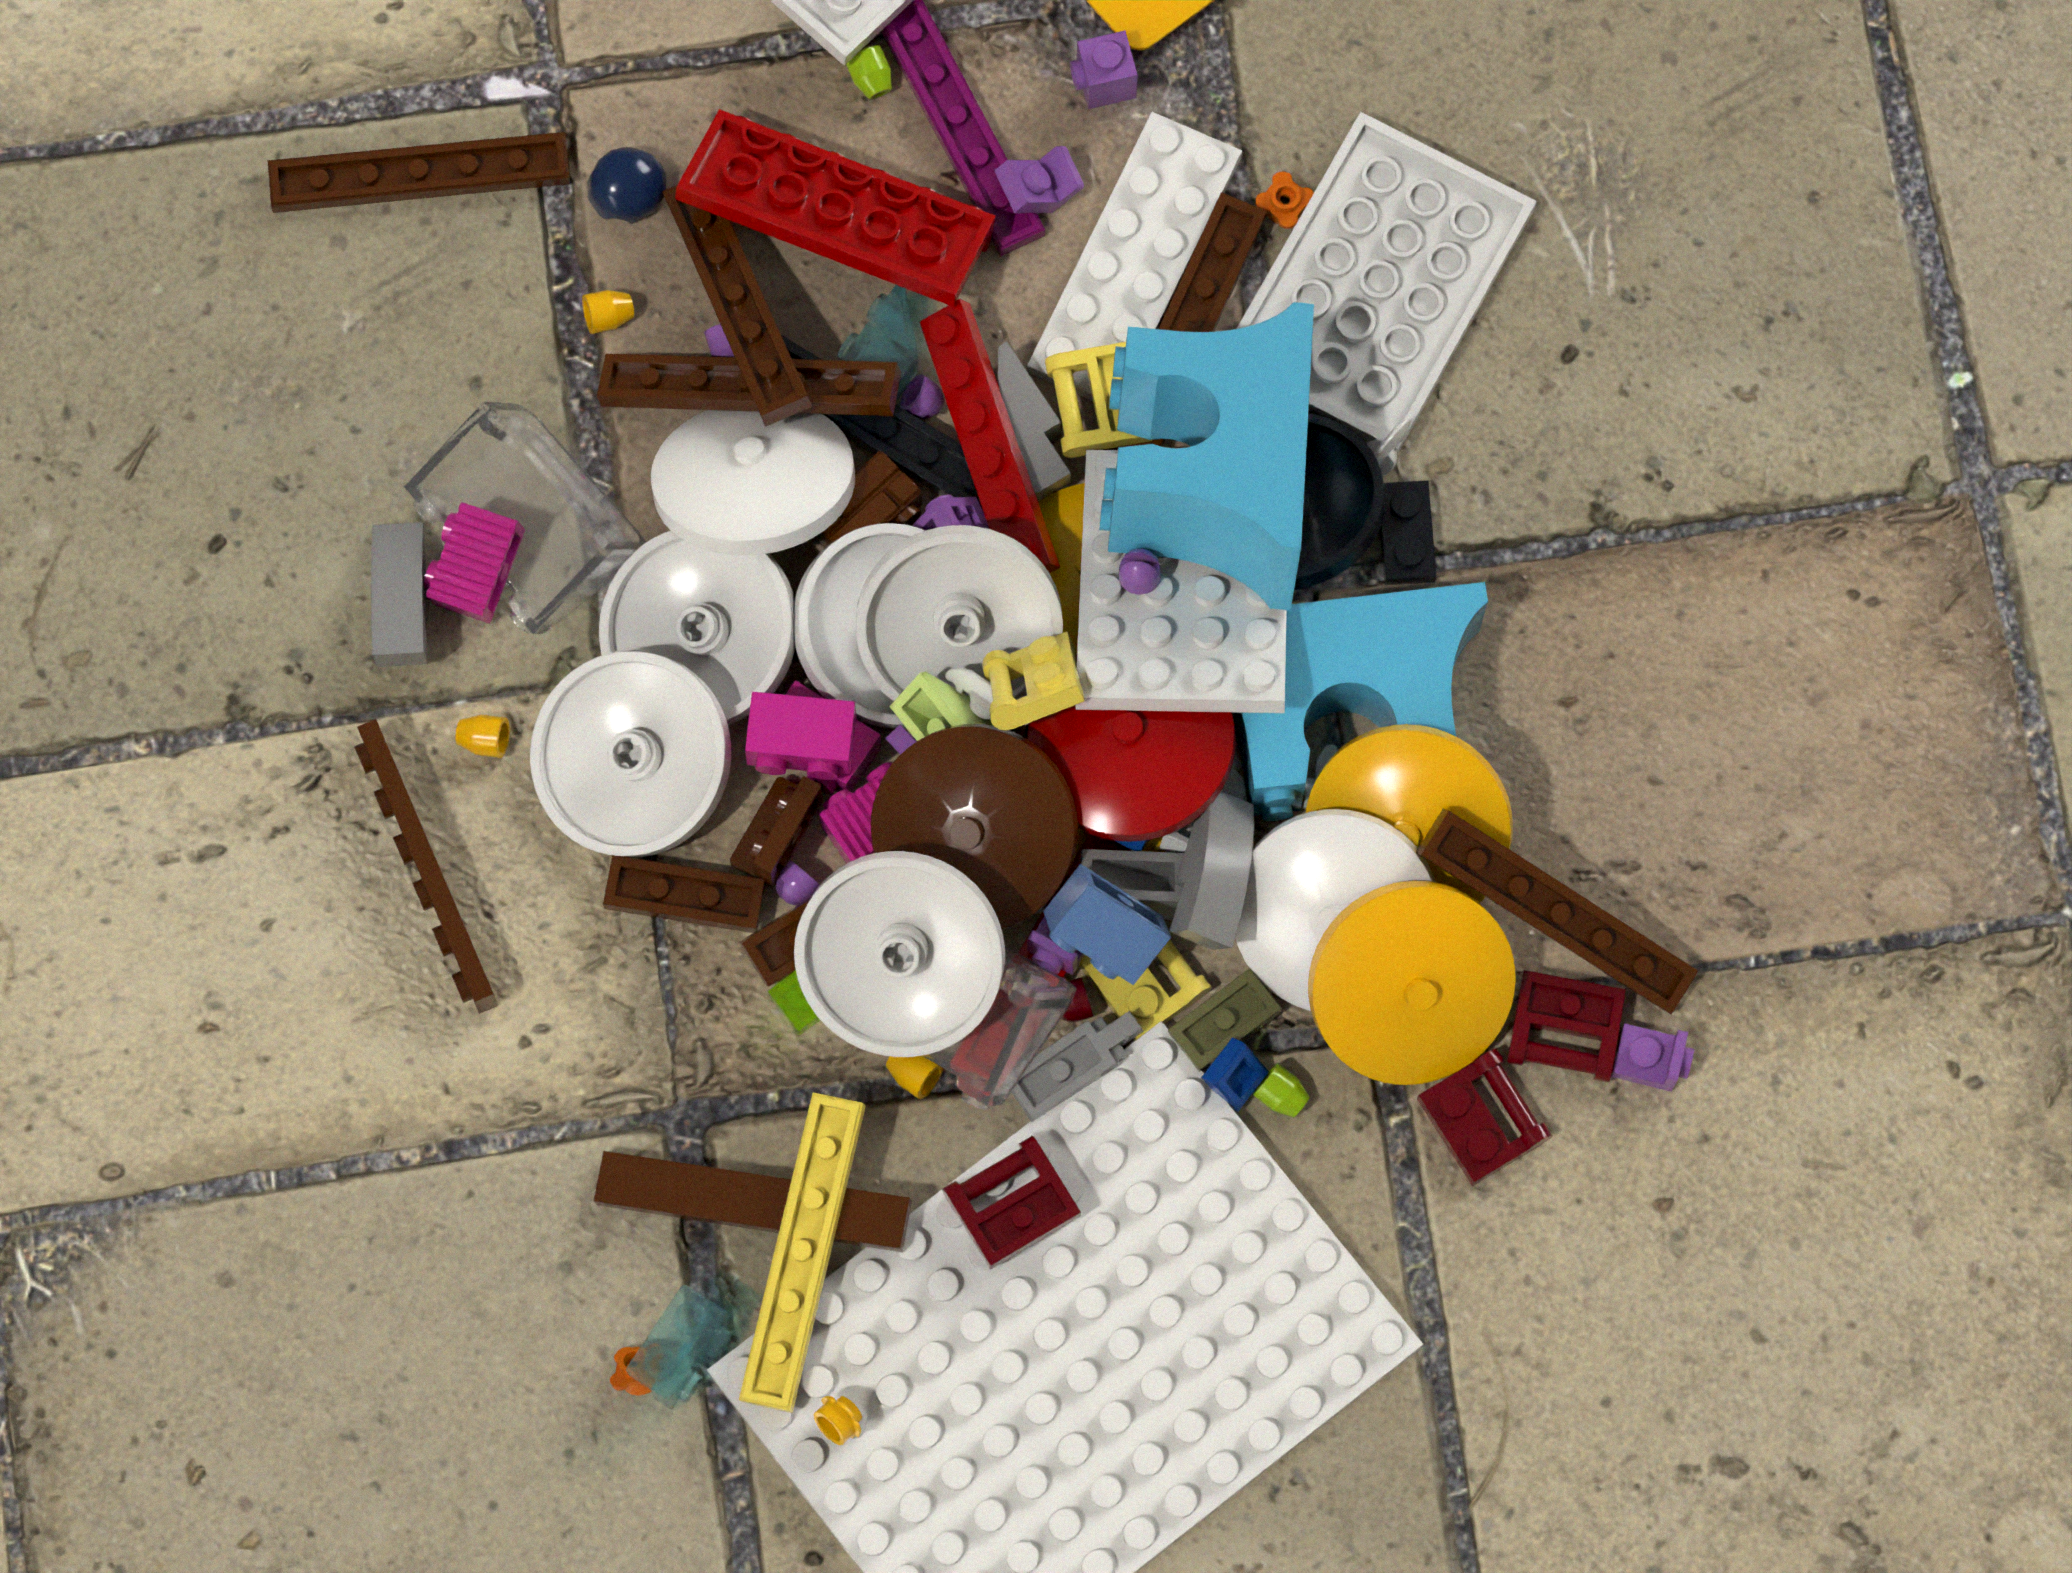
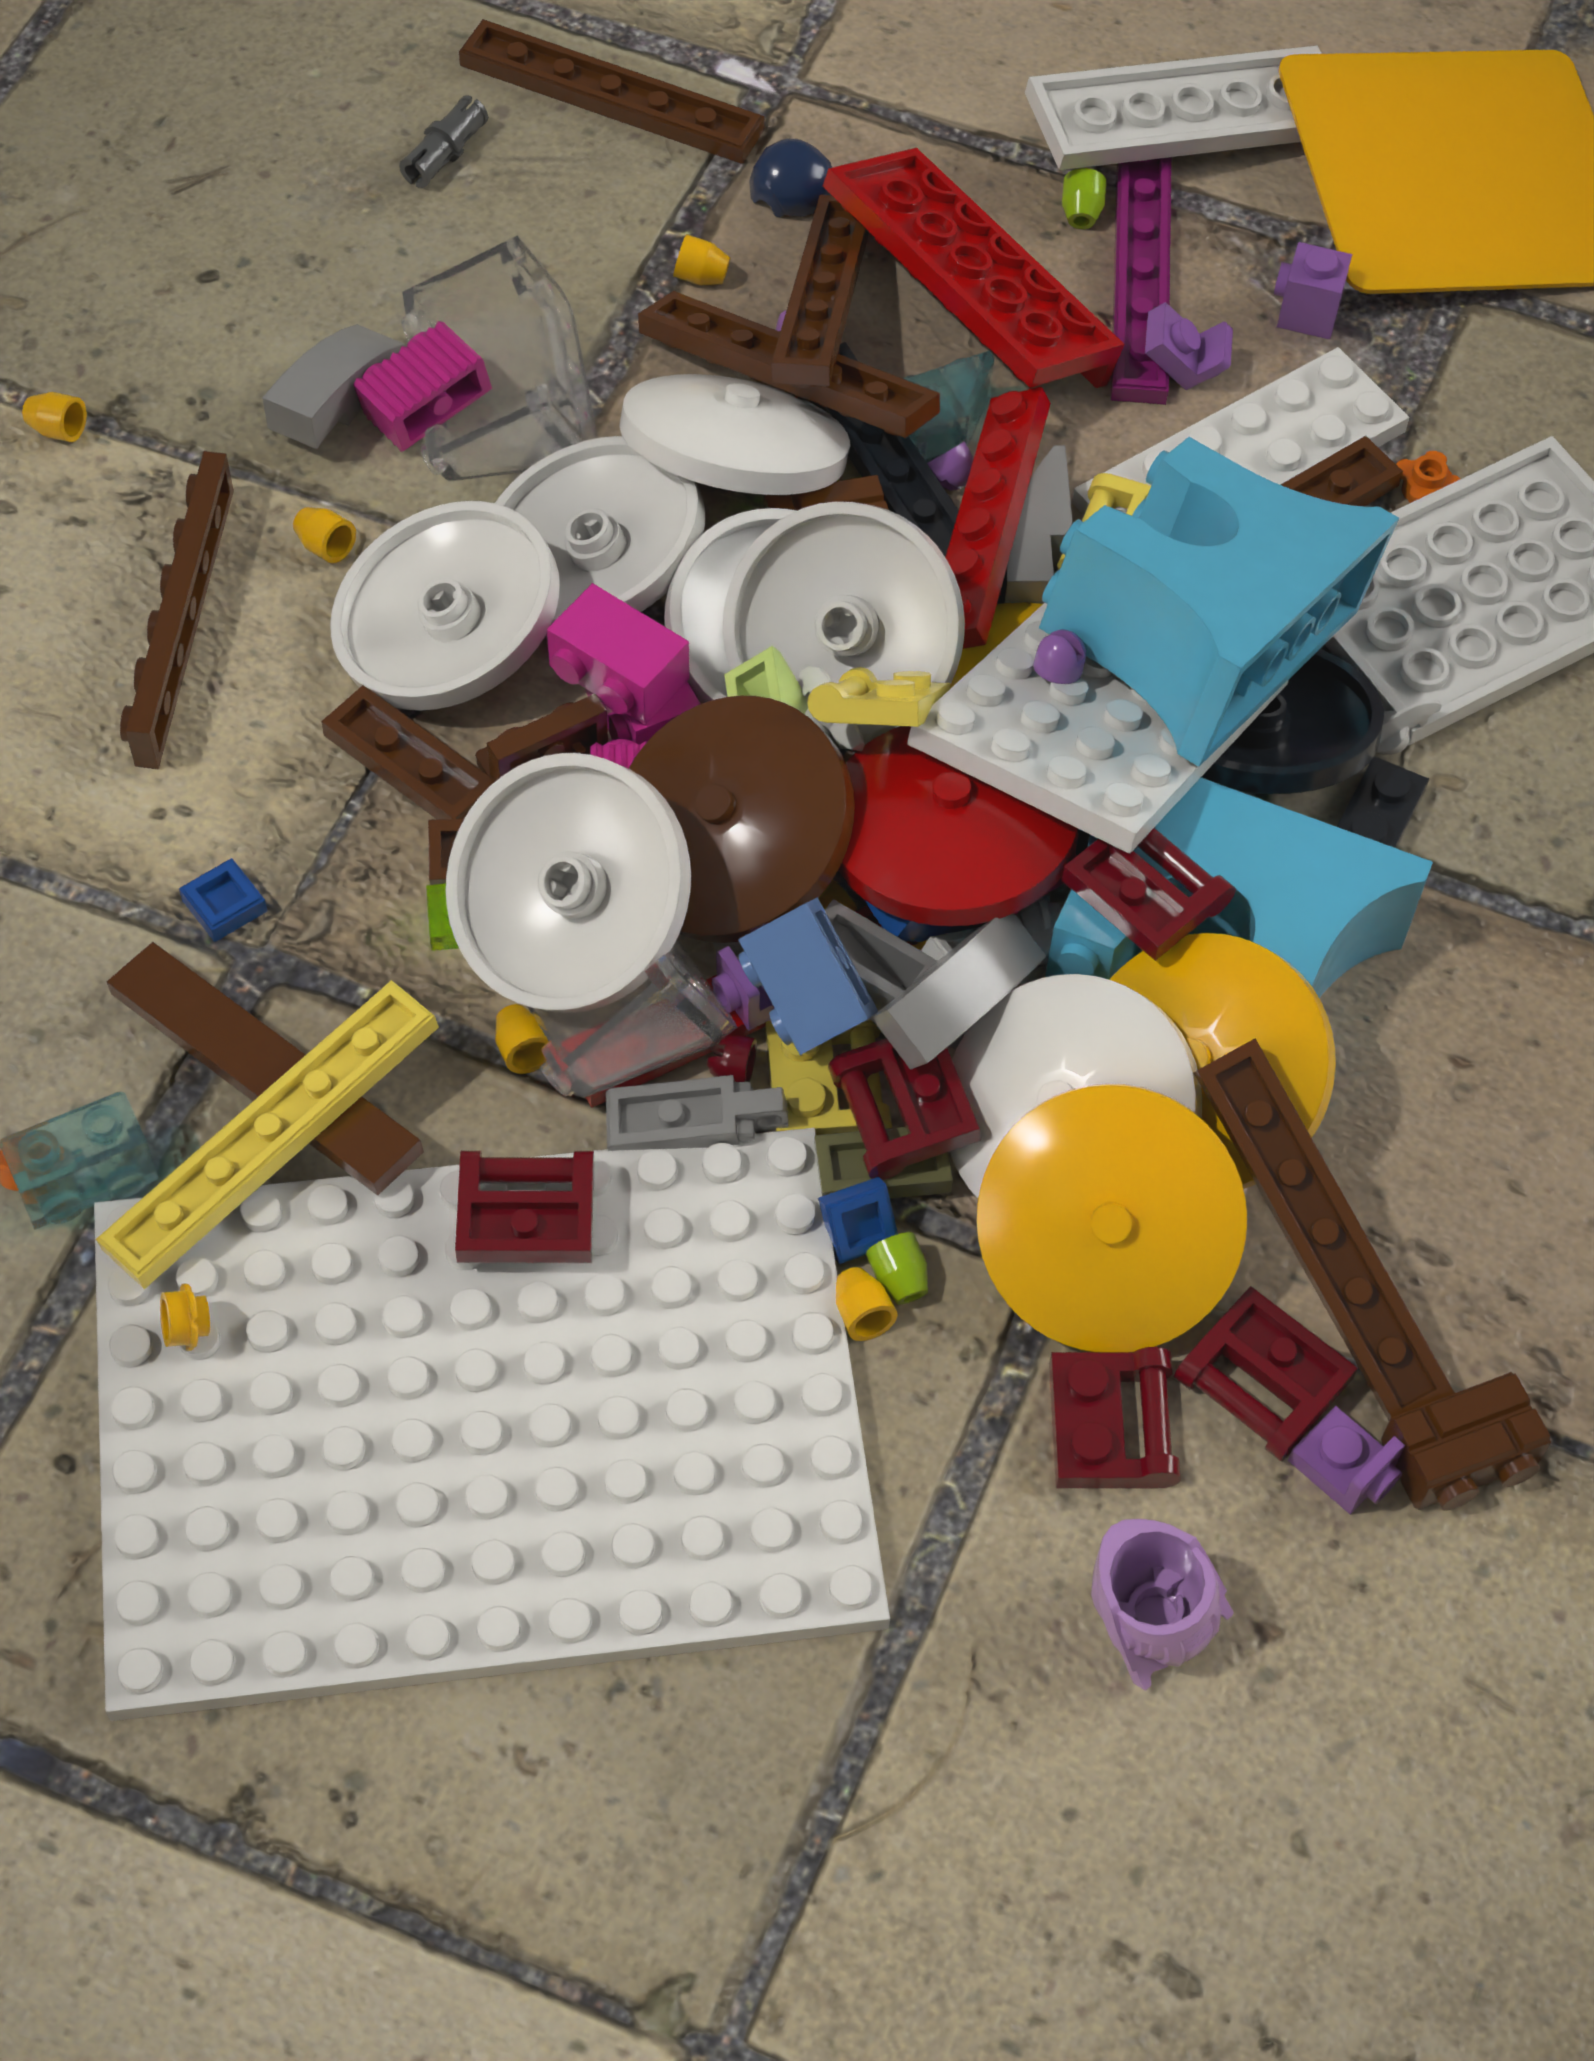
camera: 30 degrees right, 15 degrees down
none -> yellow hose [22,392,87,442]
none -> blue tile [179,858,268,942]
none -> dark grey pin [399,95,489,188]
none -> dark red plate [828,1038,981,1180]
none -> yellow hose [836,1267,898,1341]
none -> dark red plate [1062,827,1236,961]
none -> lavender helmet [1091,1519,1234,1690]
none -> reddish brown brick [1381,1372,1551,1511]

